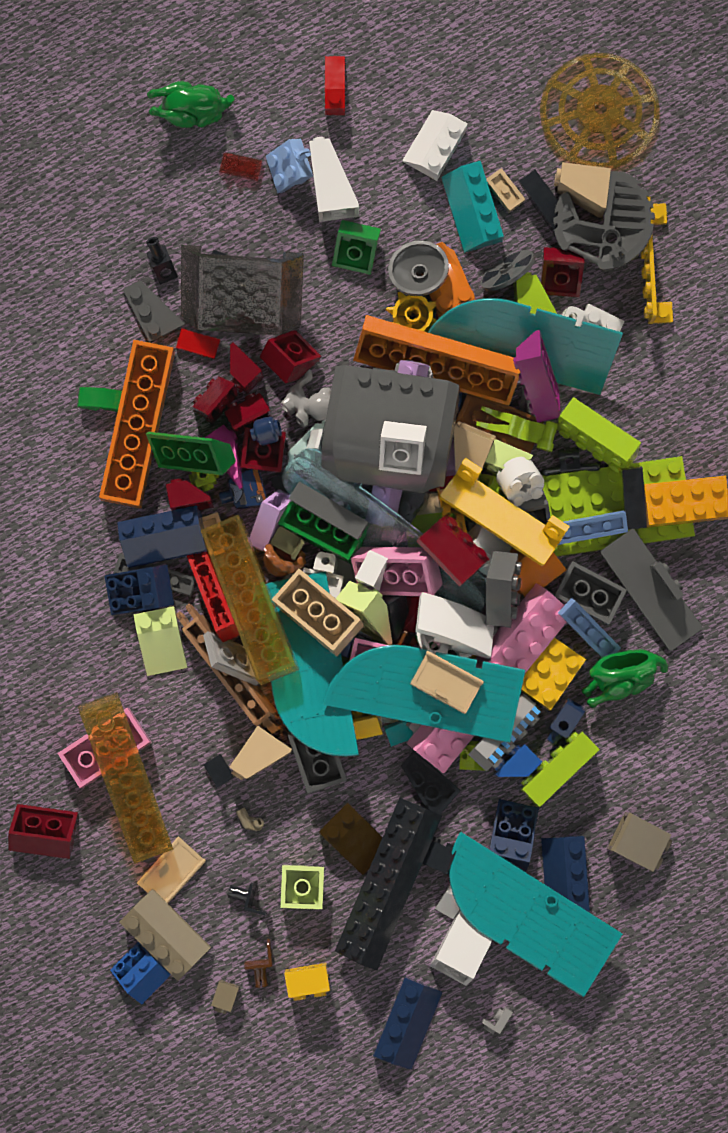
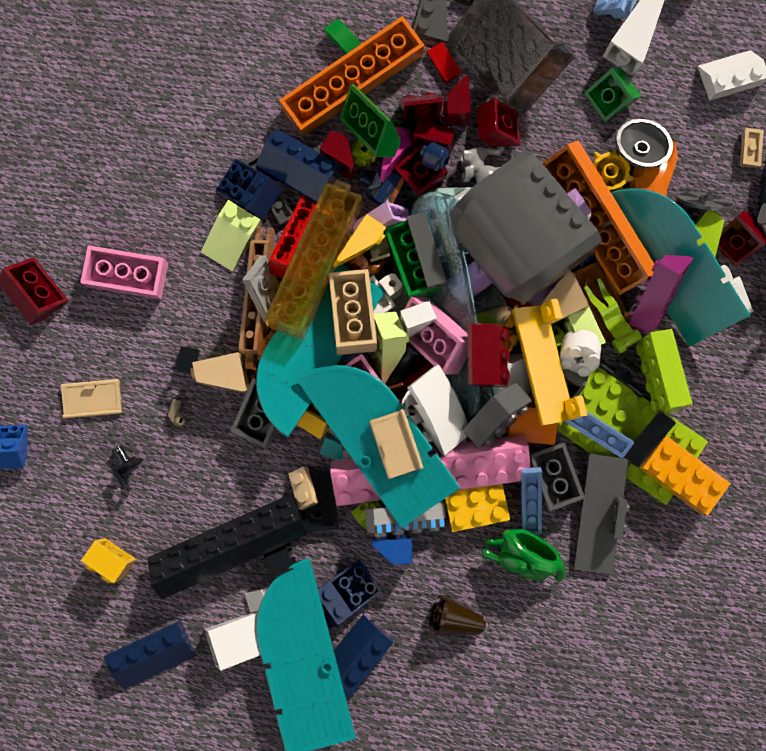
camera: 40 degrees right, 0 degrees up
clear yellow brick [78,692,173,864] -> none
dark tan slope [119,889,211,981] -> none
dark tan brick [211,980,240,1014] -> none
reddish brown bracket [244,939,273,988] -> none
yellowish green slope [281,865,324,909] -> none
dark brown slope [319,802,383,875] -> none
white slope [379,421,427,475] -> none
teal slope [441,160,504,253] -> none
light grey bracket [481,1007,513,1034] -> none
lime brick [520,731,600,807] -> none
dark blue torso [547,697,585,745] -> none
dark tan slope [607,812,672,872] -> none
none -> tan plate [288,466,318,510]
none -> yellow slope [332,214,386,268]
none -> dark brown cone [429,595,486,635]

